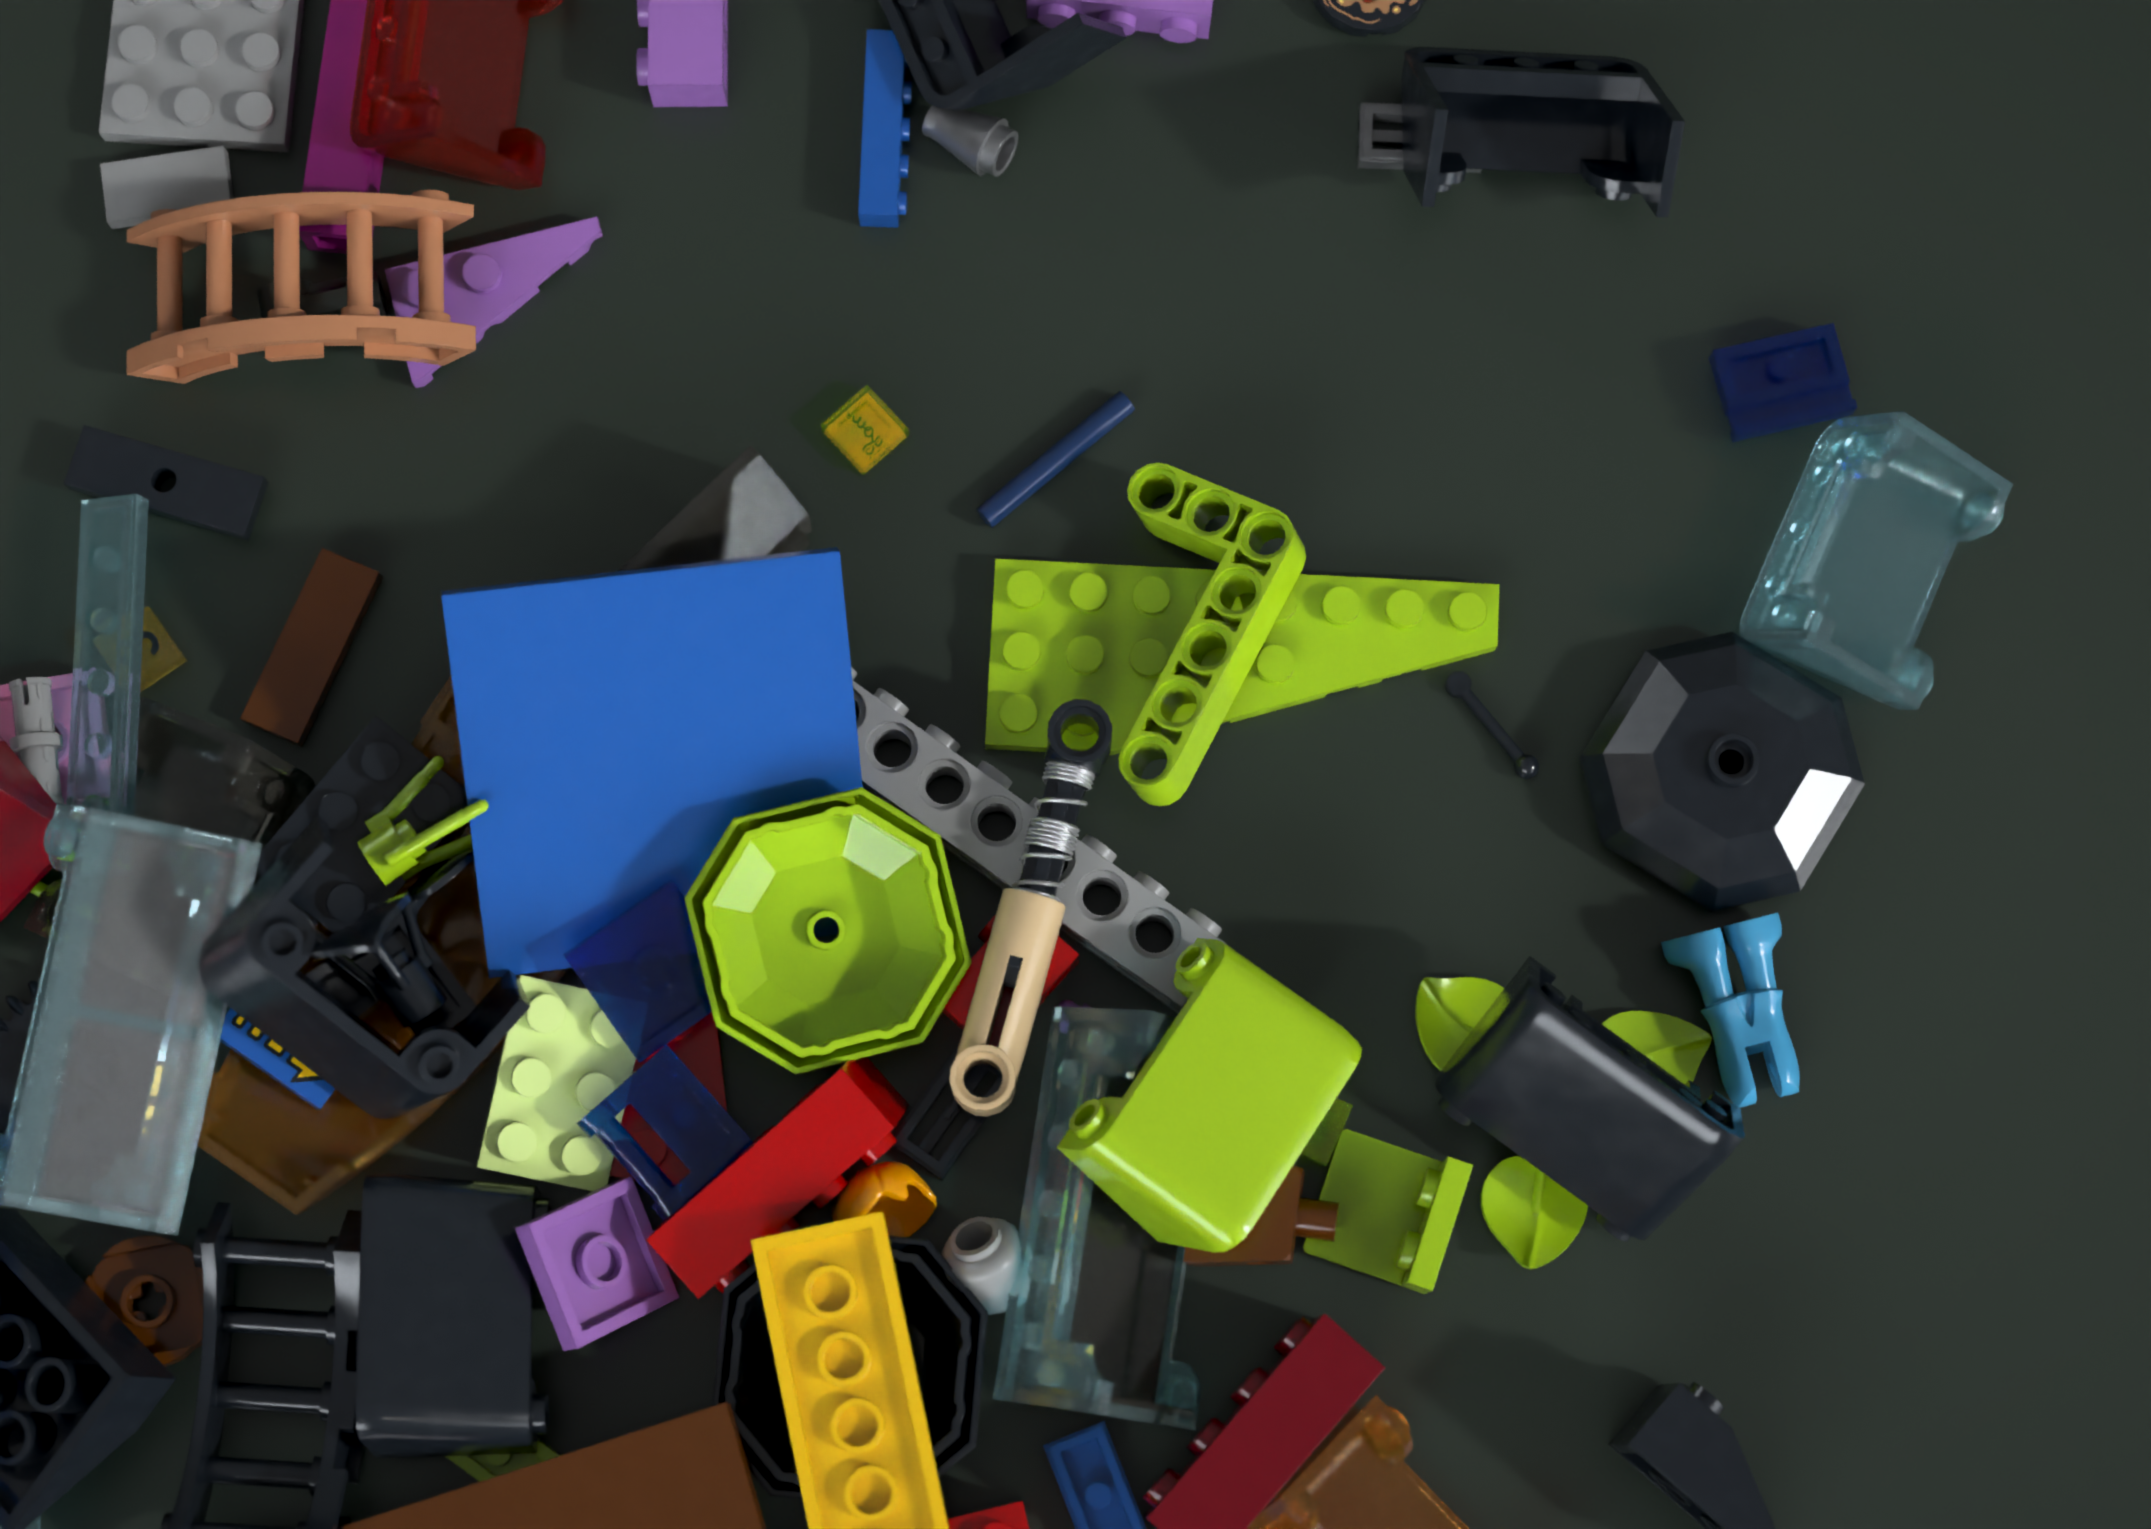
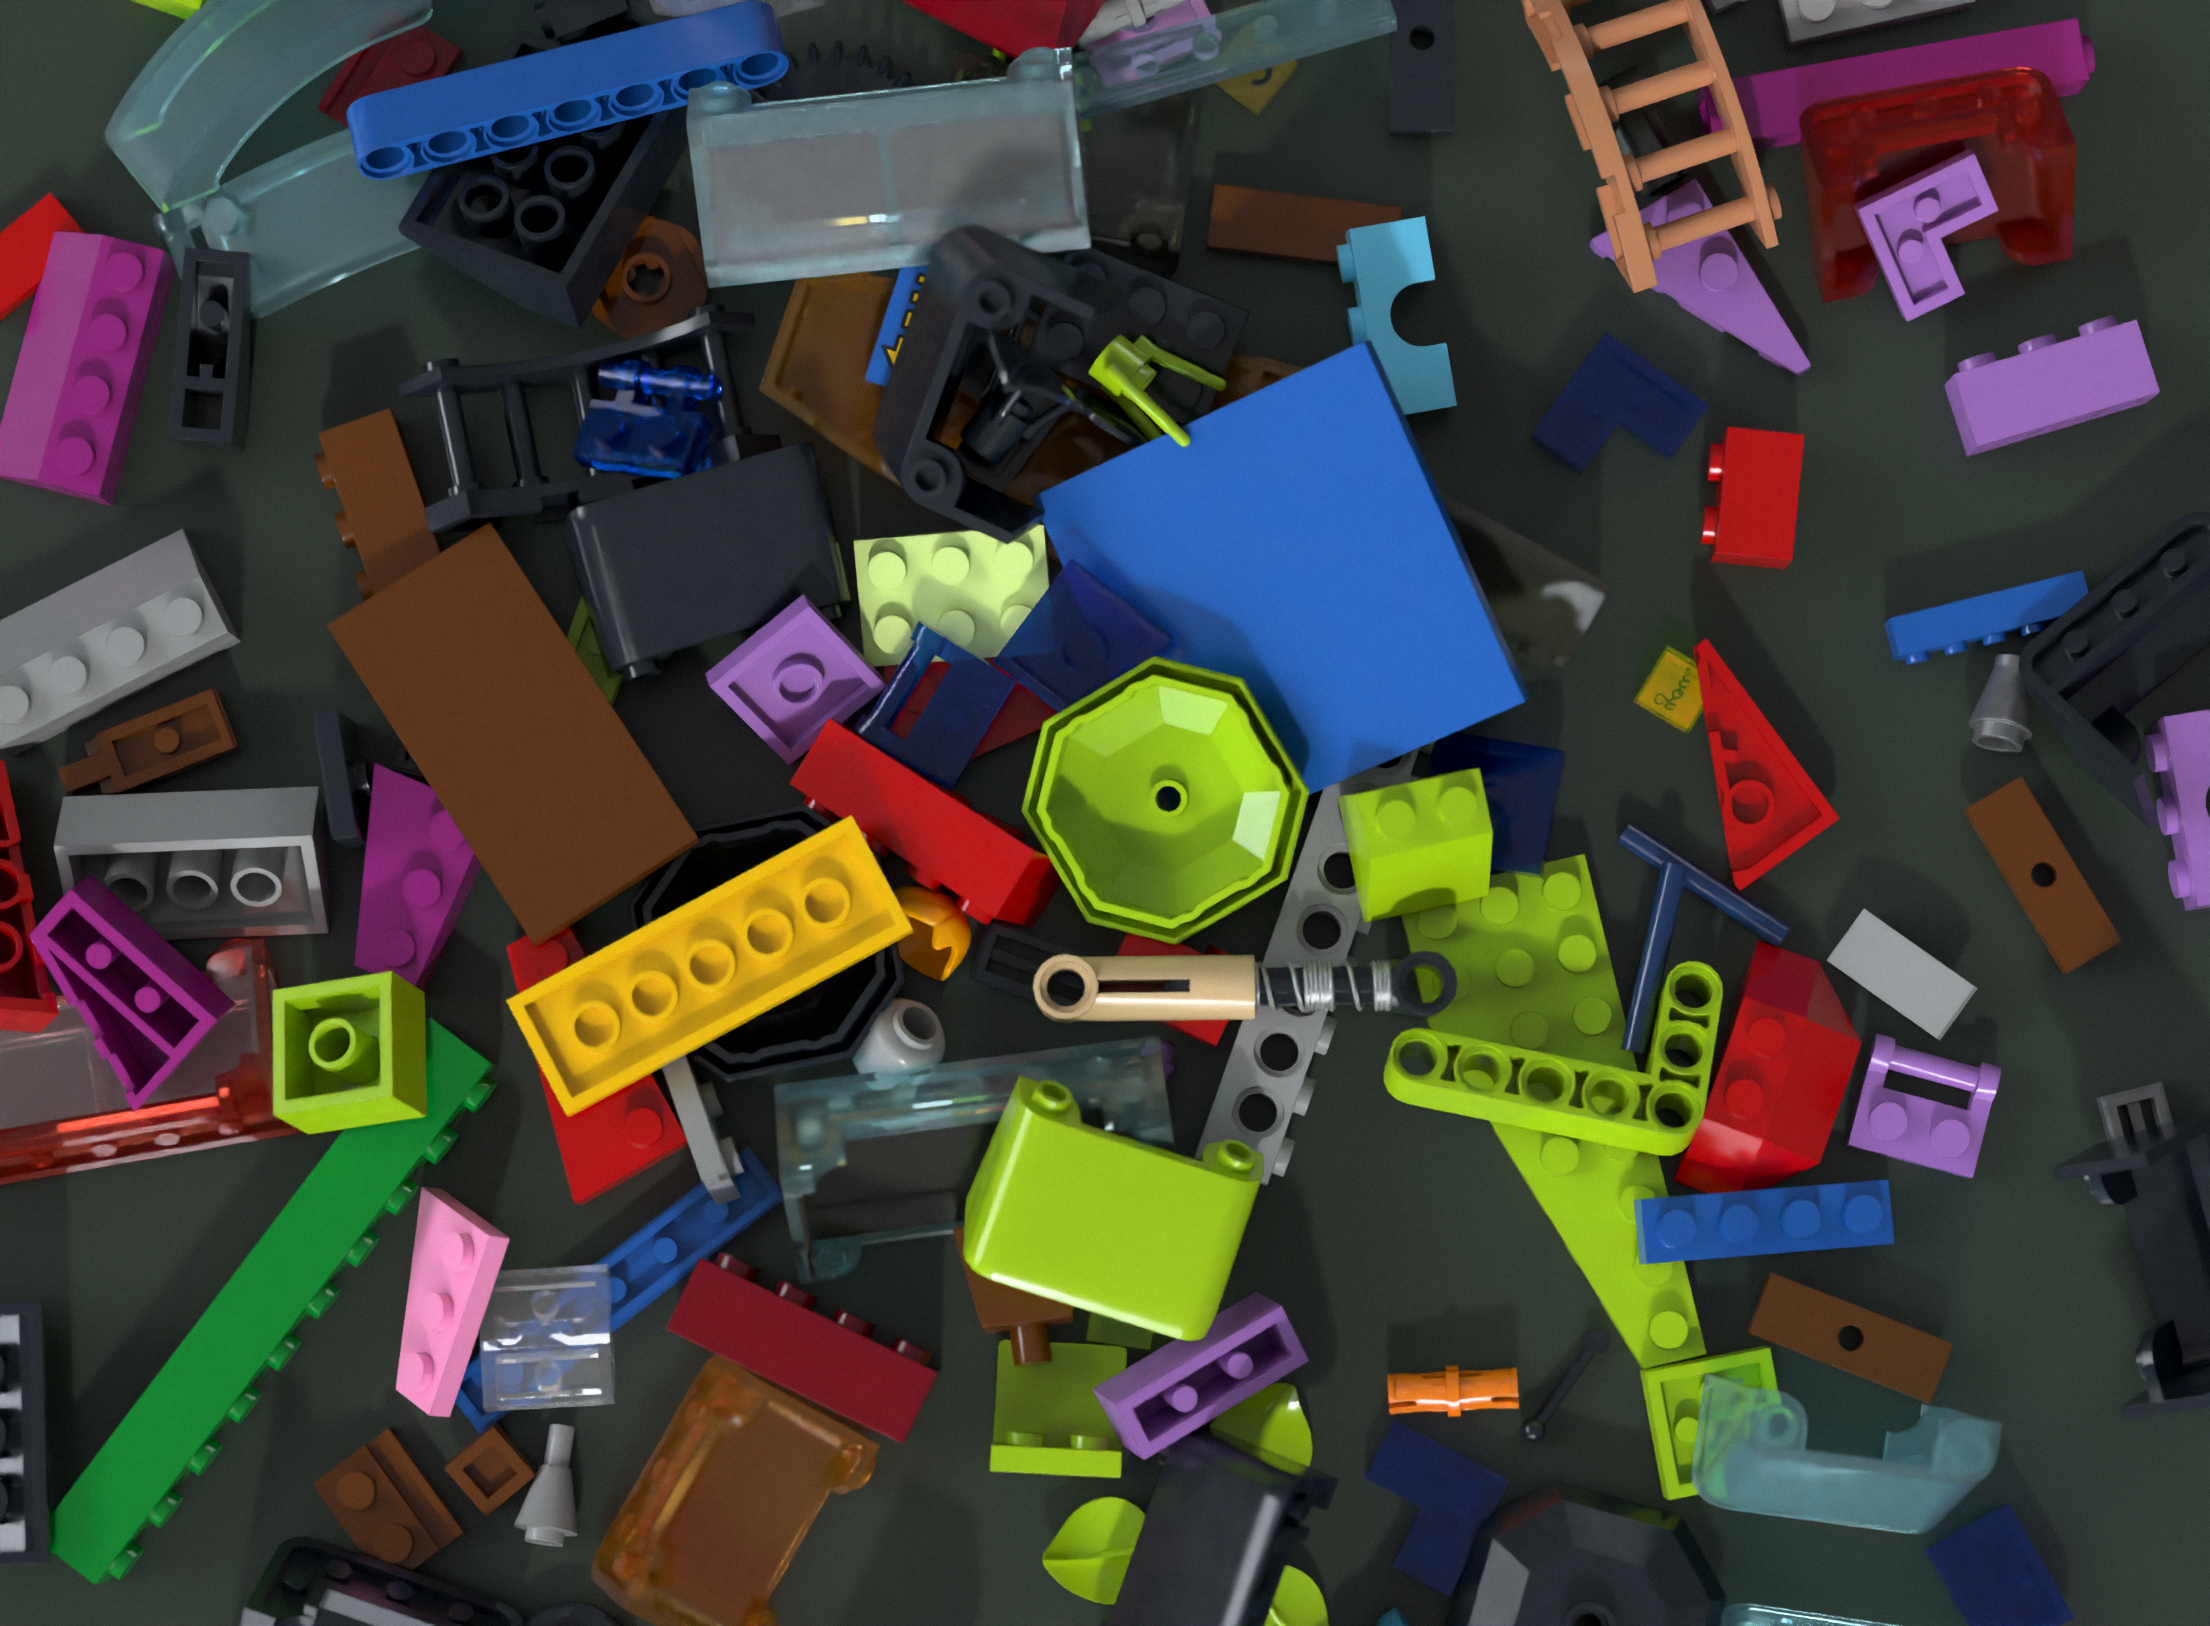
camera: 80 degrees right, 5 degrees up
none -> clear blue plate [571,358,722,479]
none -> light grey plate [662,1055,745,1206]
none -> medium lavender brick [1092,1292,1309,1460]
none -> medium azure arch [1336,216,1457,415]
none -> lime slope [1337,768,1493,923]
none -> clear blue plate [1364,1420,1510,1596]
none -> orange pin [1388,1365,1519,1417]
none -> clear blue plate [1430,732,1566,878]
none -> clear blue plate [1530,332,1709,474]
none -> dark blue bar [1621,862,1687,1055]
none -> blue plate [1634,1179,1895,1264]
none -> lime plate [1640,1346,1782,1500]
none -> red wedge [1673,940,1862,1194]
none -> clear light blue windscreen [1692,1373,2002,1534]
none -> red wing [1693,638,1840,891]
none -> red brick [1700,427,1804,569]
none -> reddish brown tile [1746,1272,1953,1404]
none -> light grey slope [1827,909,1978,1040]
none -> medium lavender plate [1845,1033,2001,1178]
none -> medium lavender plate [1853,149,1999,322]
none -> reddish brown tile [1963,776,2122,975]

